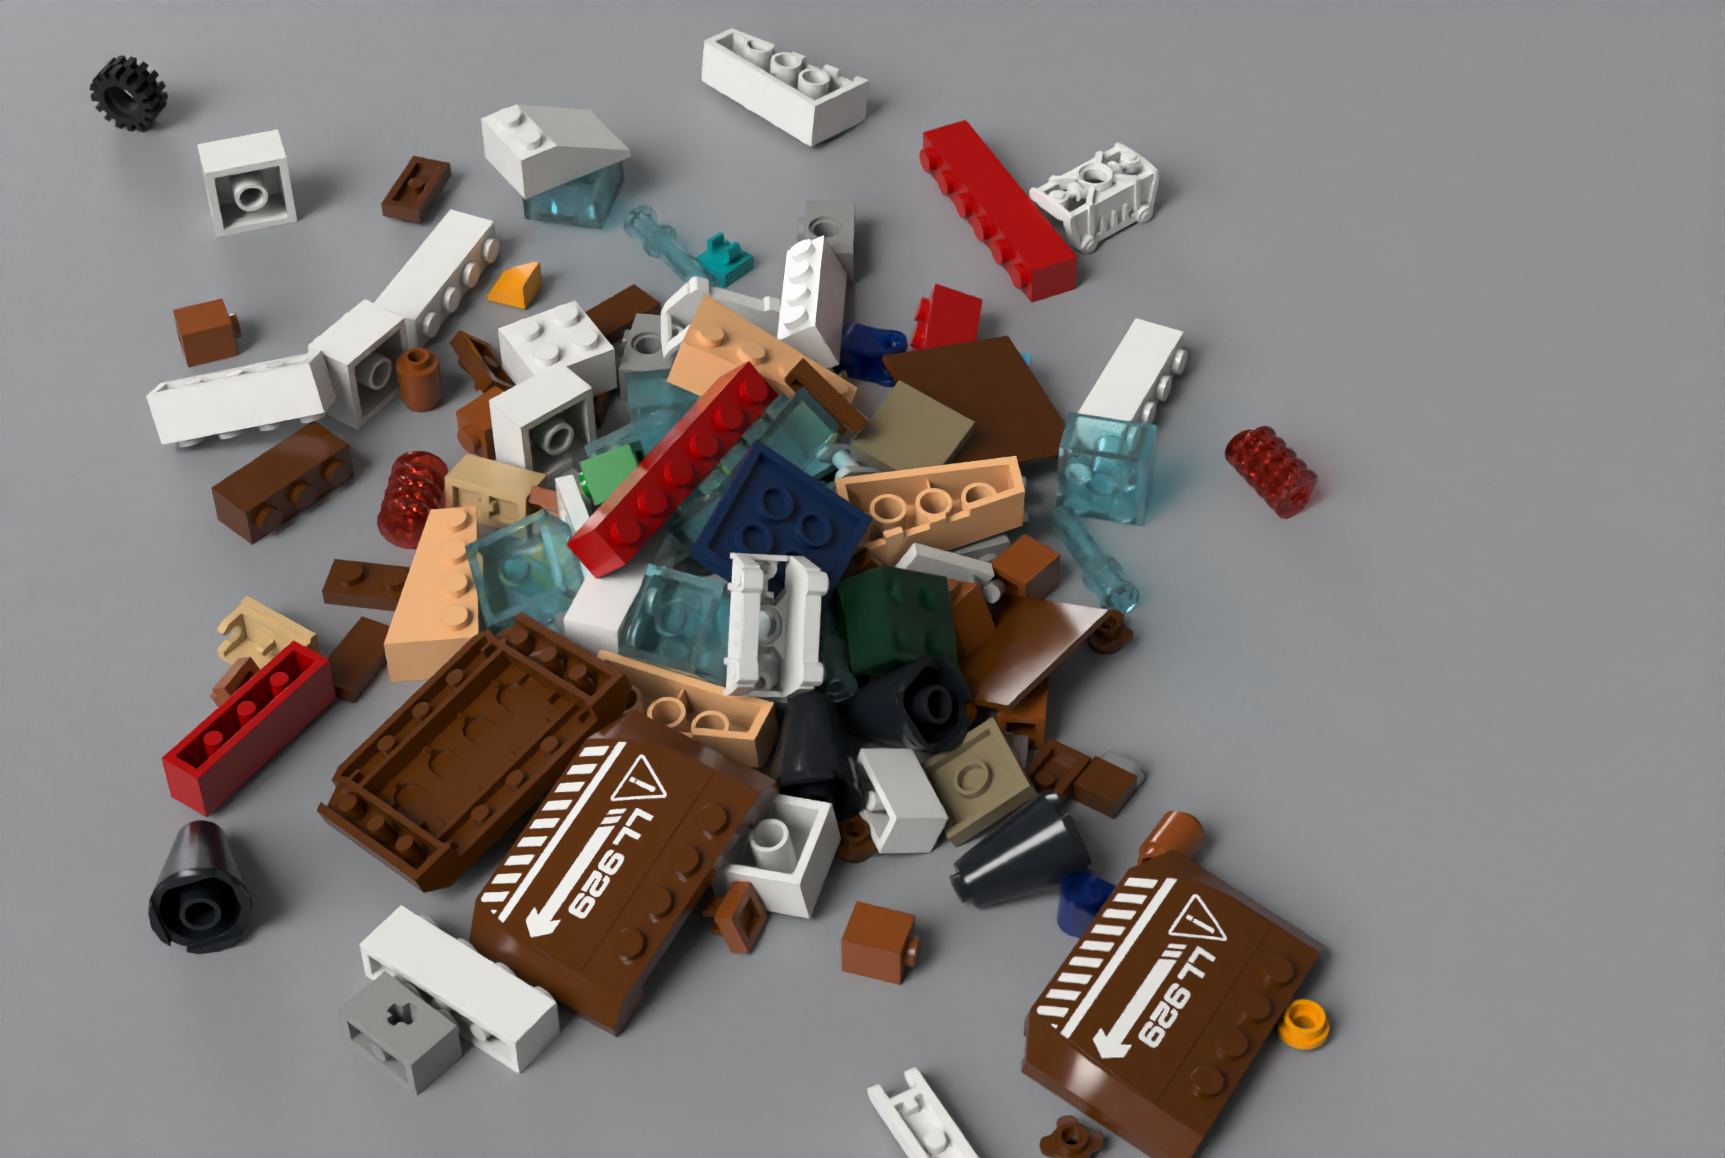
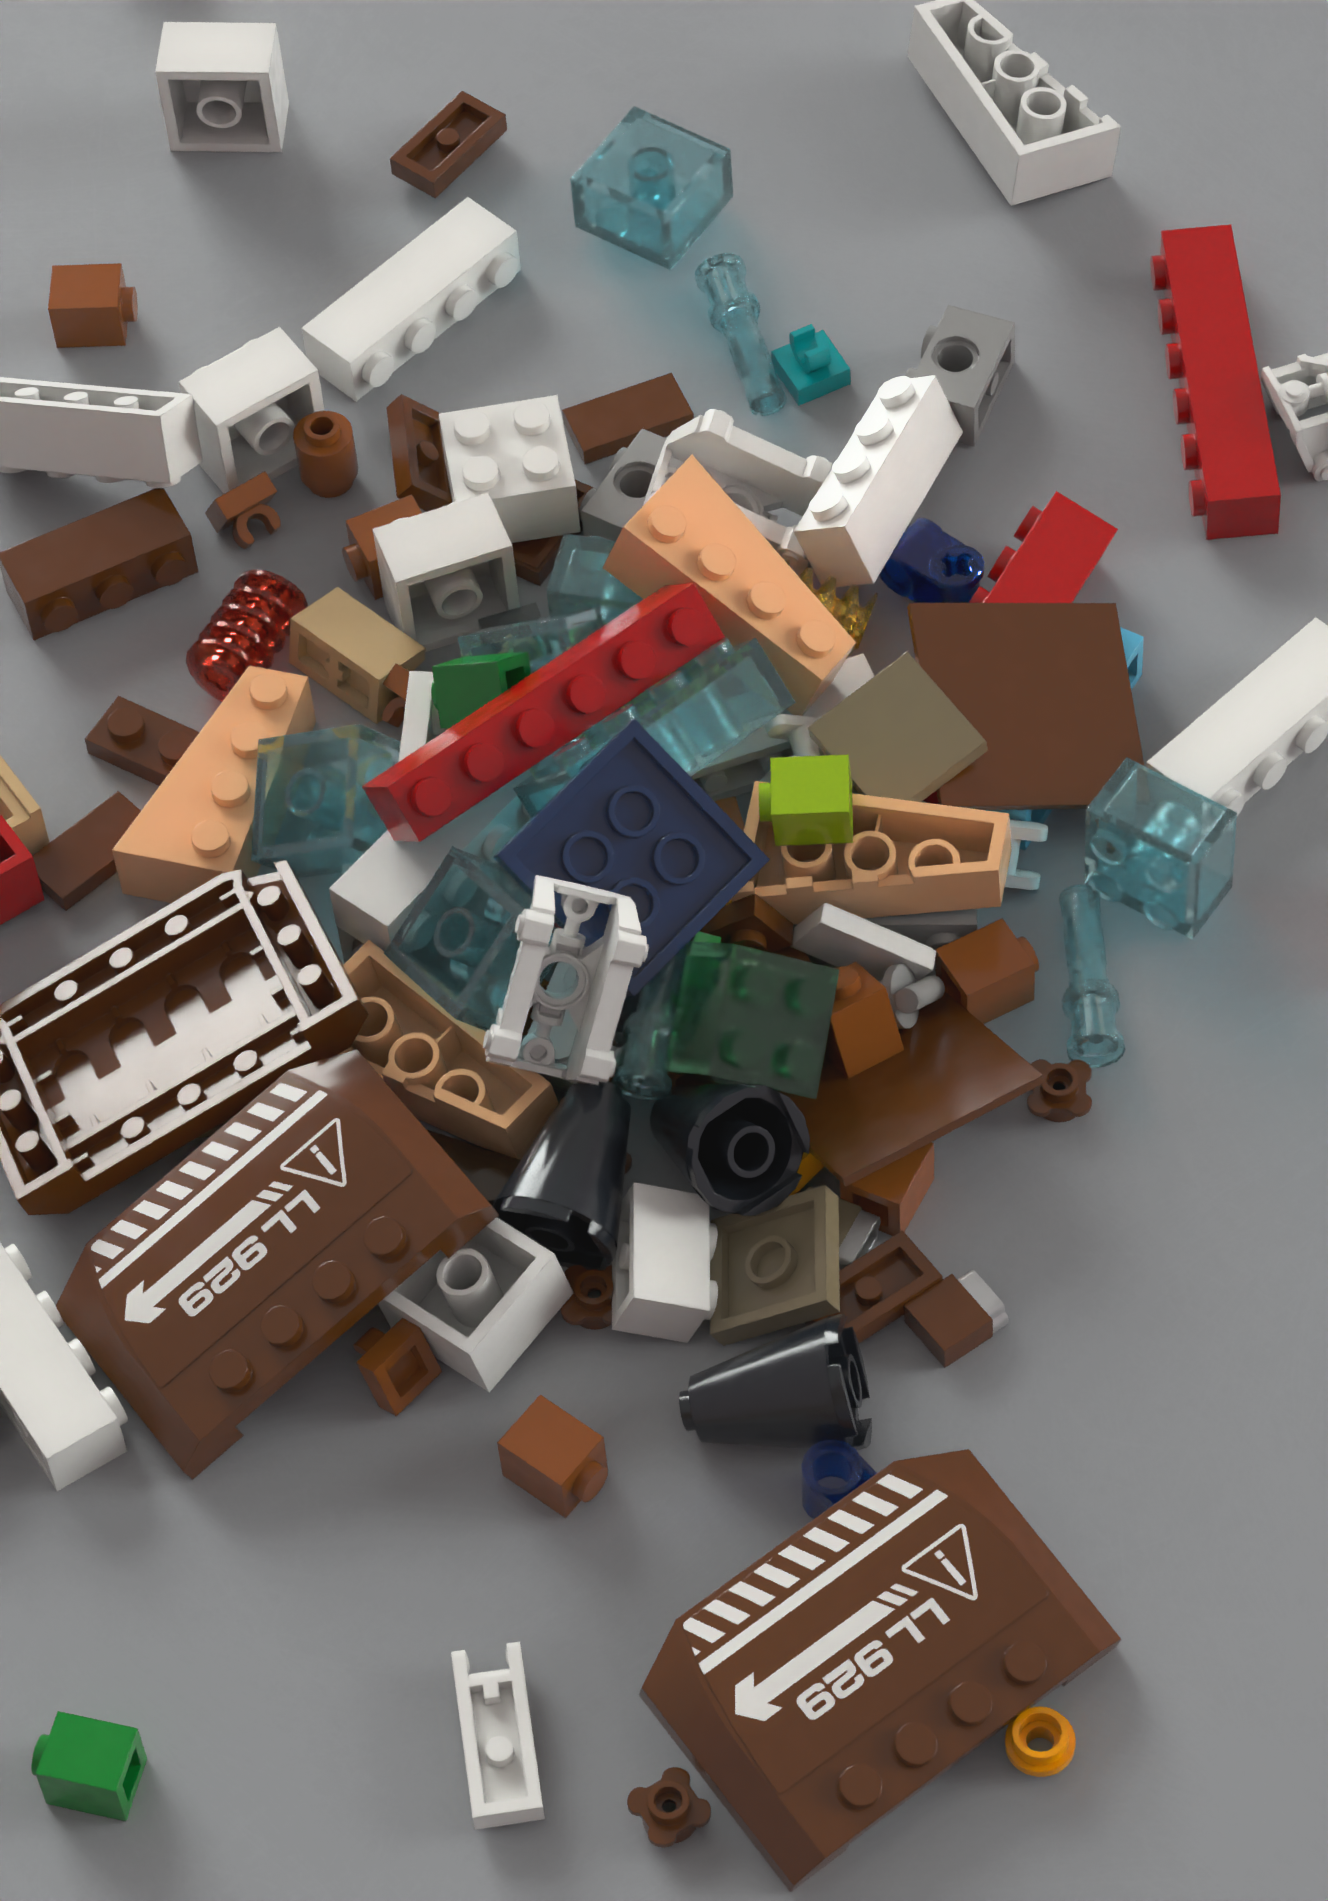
camera: 25 degrees right, 10 degrees up
white slope [481,105,631,199] -> none
light orange slope [487,262,542,309] -> none
reddish brown tile [784,358,868,442] -> none
dark orange brick [1137,811,1206,865] -> none
none -> dark orange tile [205,471,281,549]
none -> lime brick [759,754,853,846]

